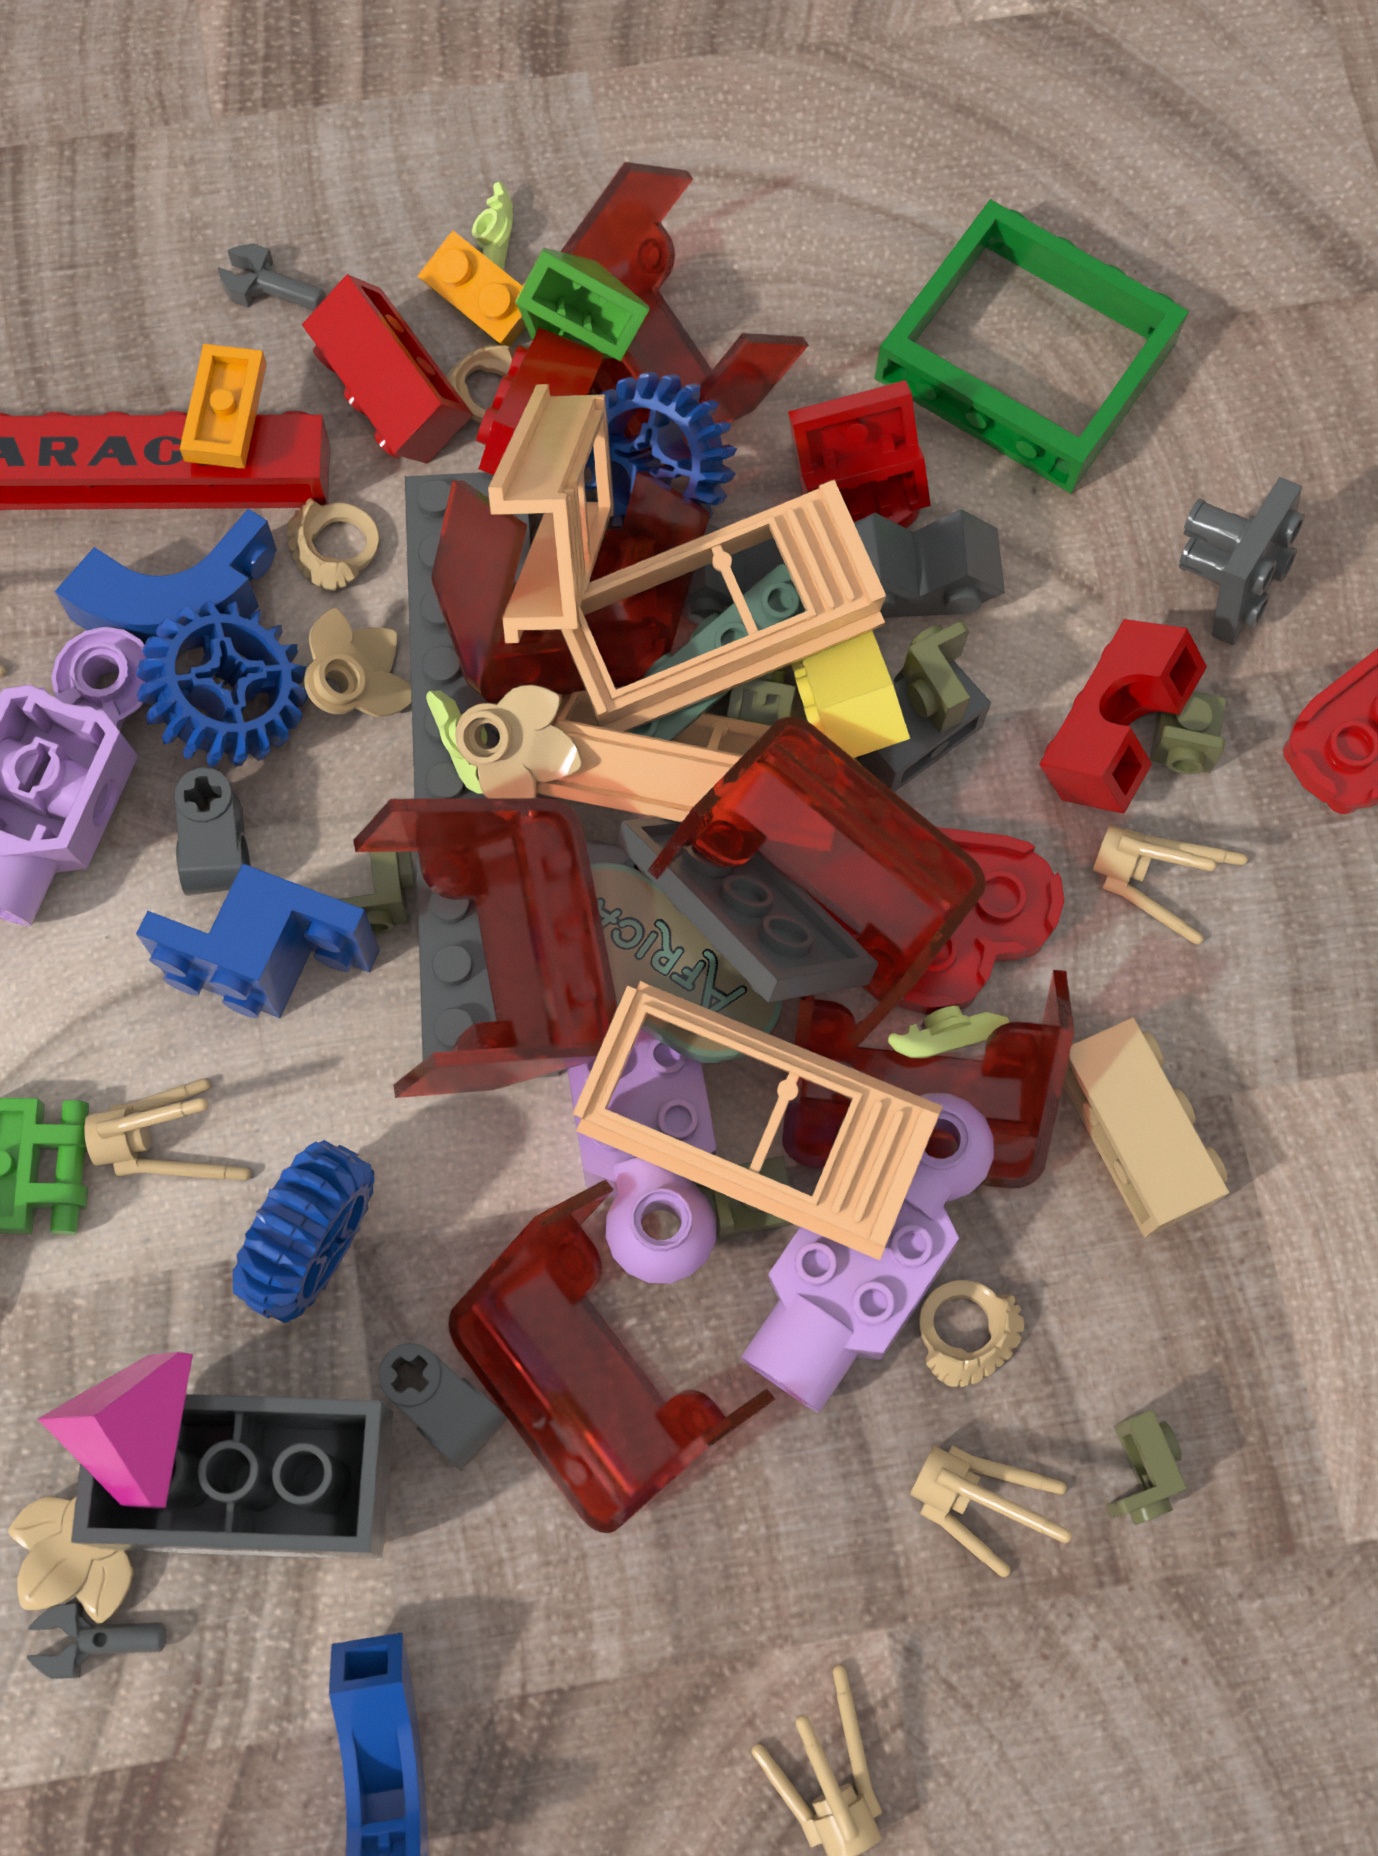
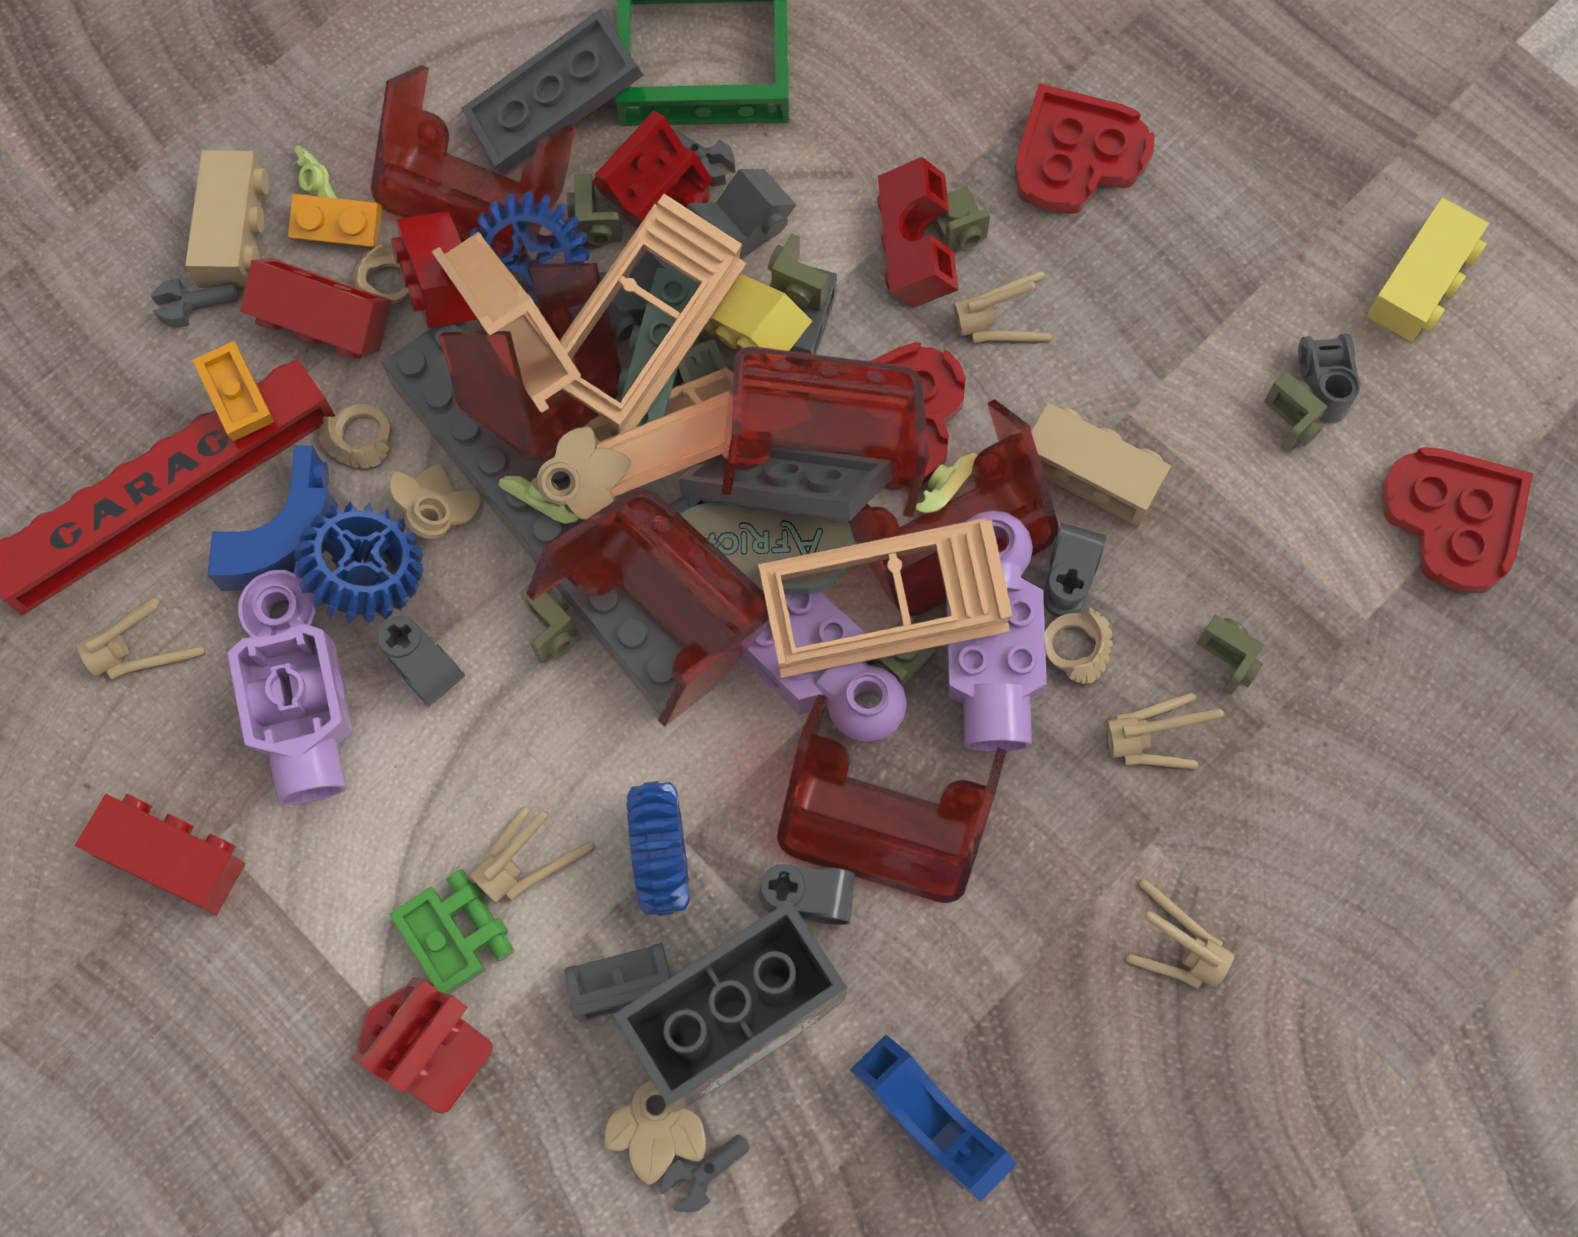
camera: 30 degrees left, 0 degrees up
dark pink slope [37,1352,193,1508] -> none
blue bracket [136,863,380,1018] -> none
bright green slope [515,247,650,361] -> none
dark grey plate [1179,477,1305,645] -> none
none -> tan brick [185,150,269,288]
none -> dark grey plate [461,9,644,175]
none -> dark grey hinge [564,942,671,1022]
none -> olive bracket [567,174,623,246]
none -> dark grey bar [672,128,736,186]
none -> dark grey piece [1043,523,1106,617]

